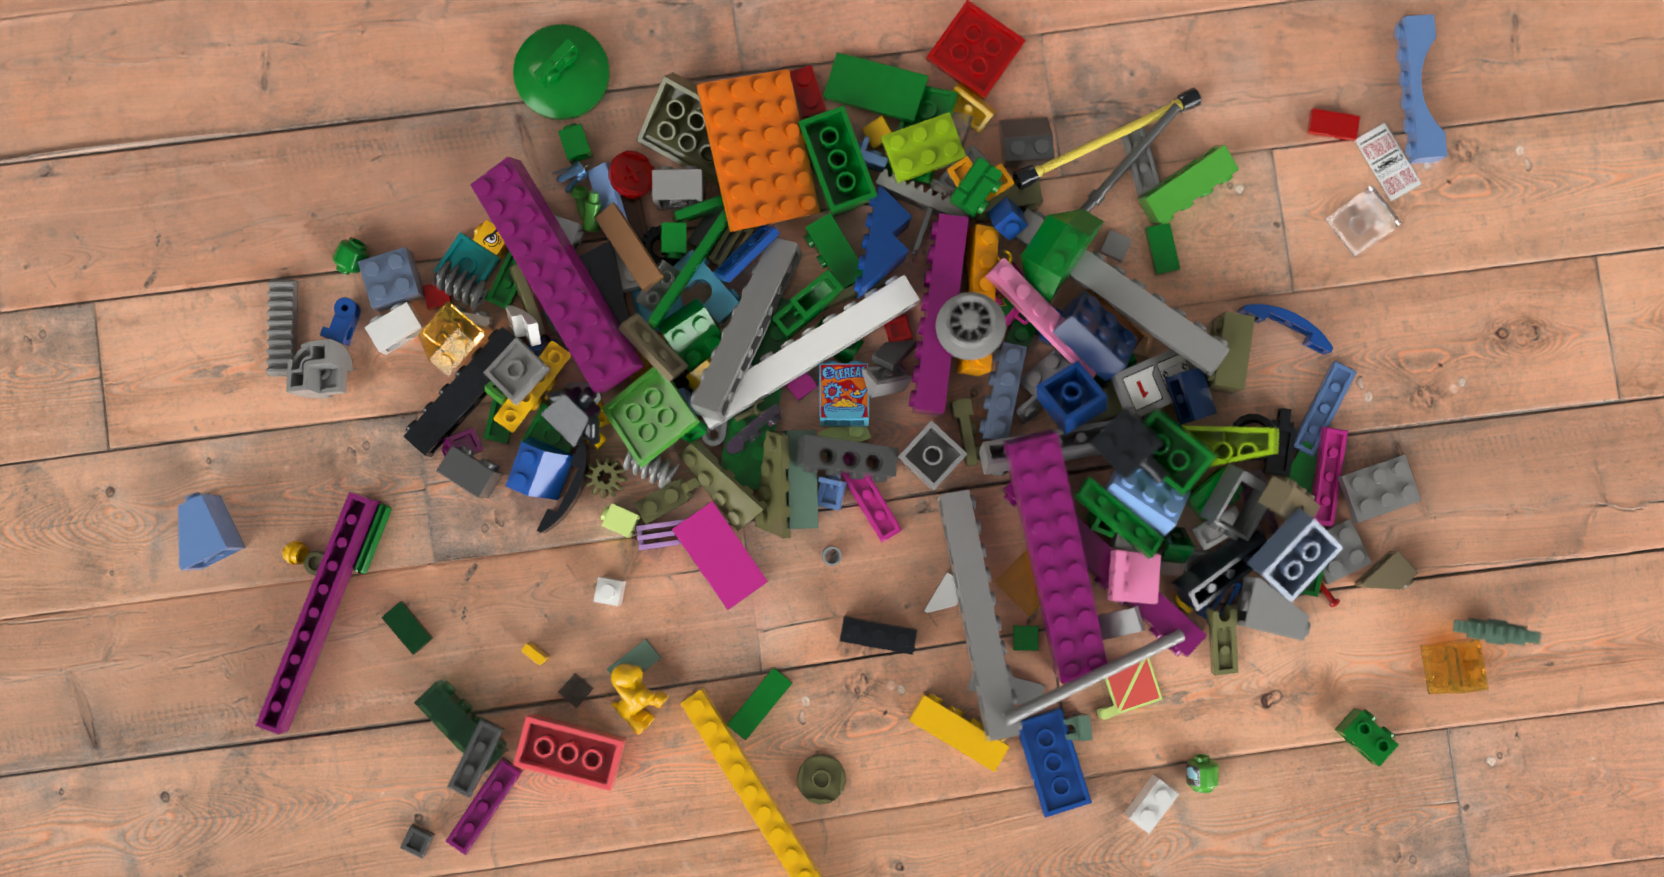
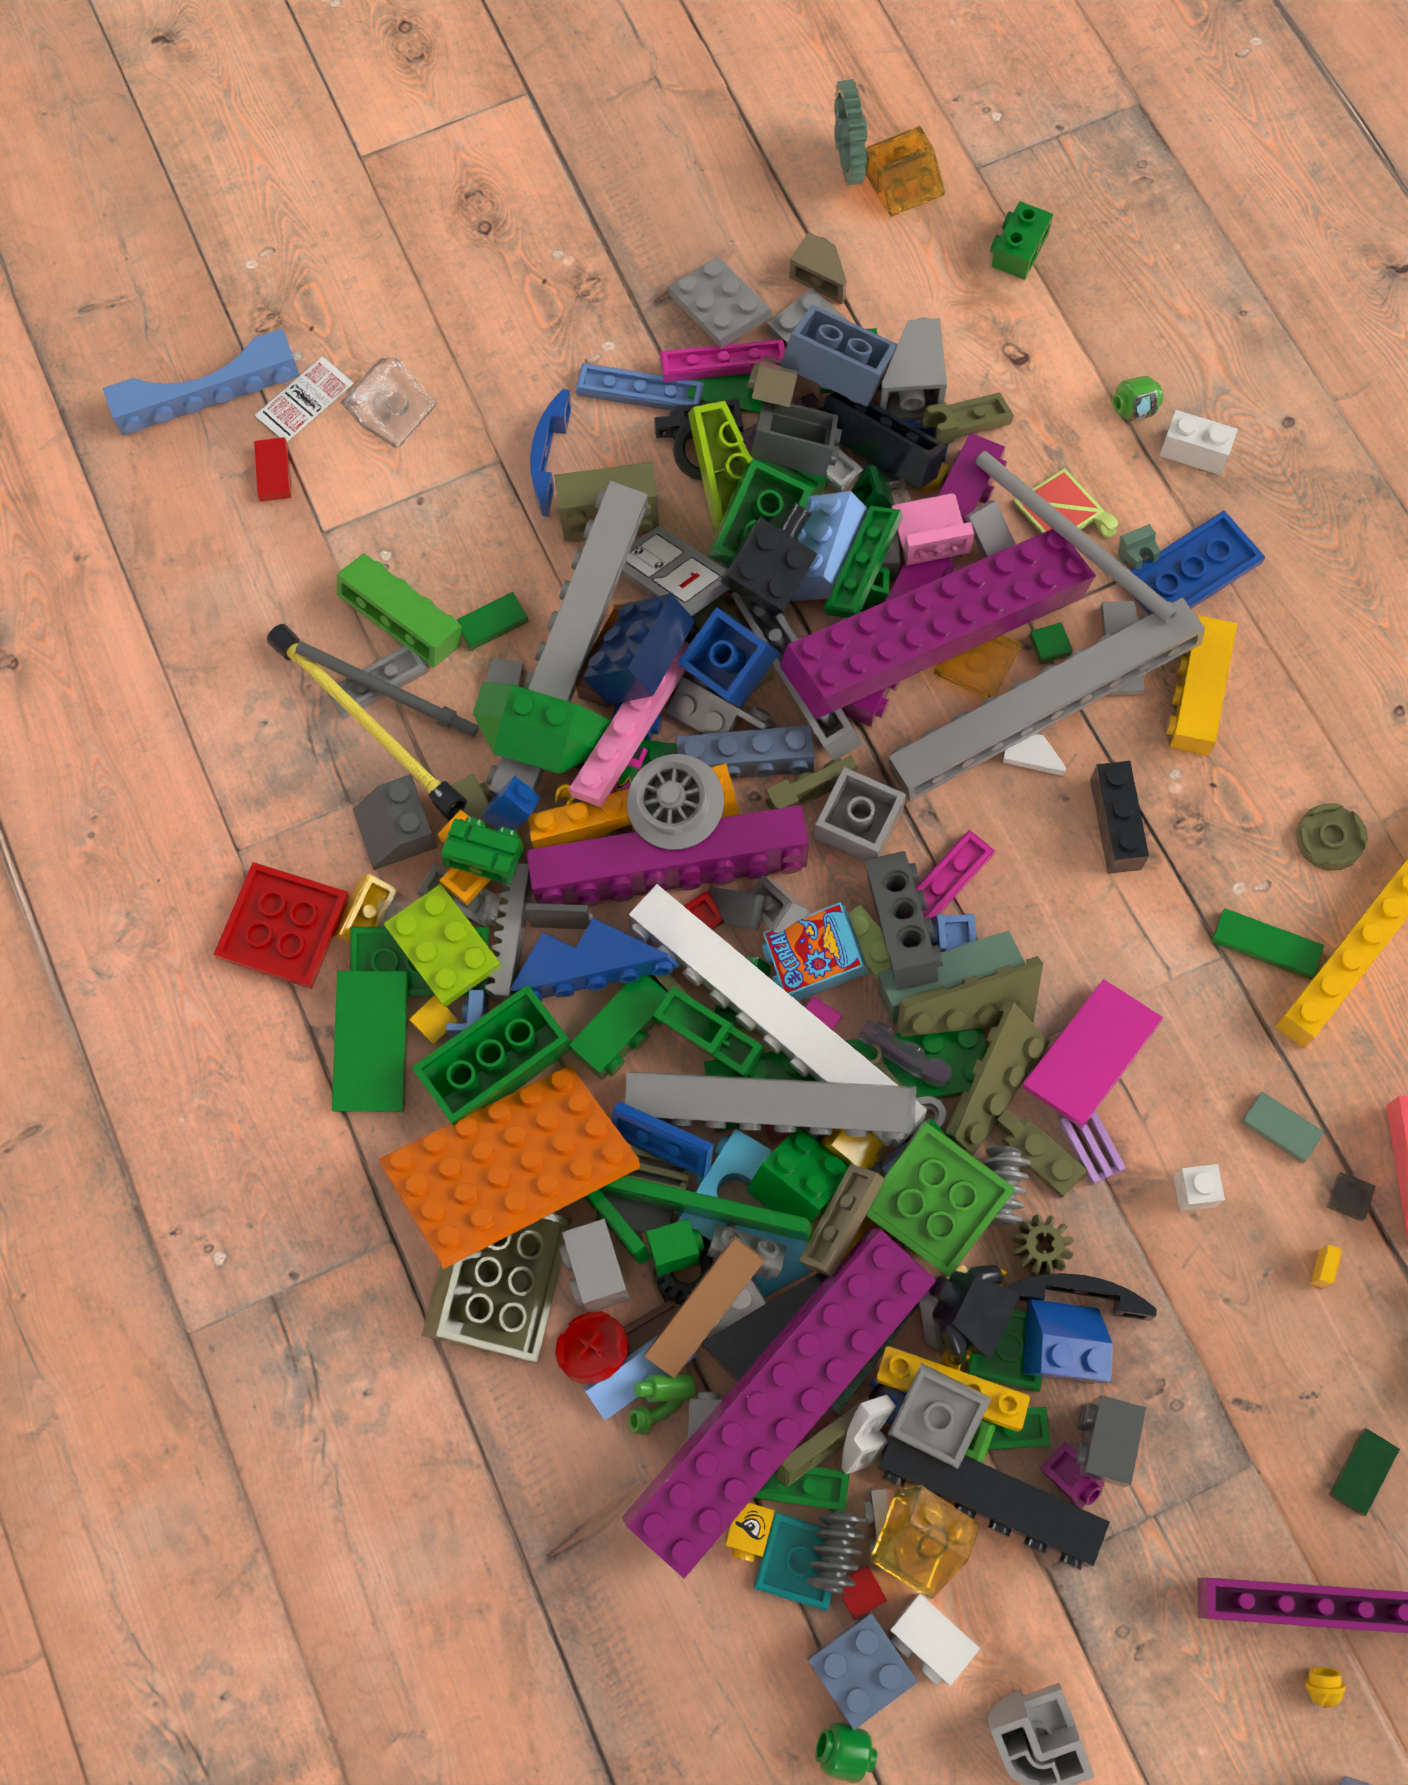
camera: 100 degrees left, 15 degrees down
olive tile [304,551,325,575] -> none
blue leg [320,297,361,346] -> none
green axle [353,504,392,574] -> none
green bracket [513,24,610,120] -> none
flat silver piece [553,160,589,193] -> none
green brick [558,123,594,164] -> none
yellowish green brick [601,503,641,538] -> none
yellow animal [611,664,669,735] -> none
red plate [790,65,826,119] -> none
light grey hinge [821,546,842,566] -> none
dark blue brick [1165,368,1217,425] -> none
red piece [1320,581,1340,608] -> none

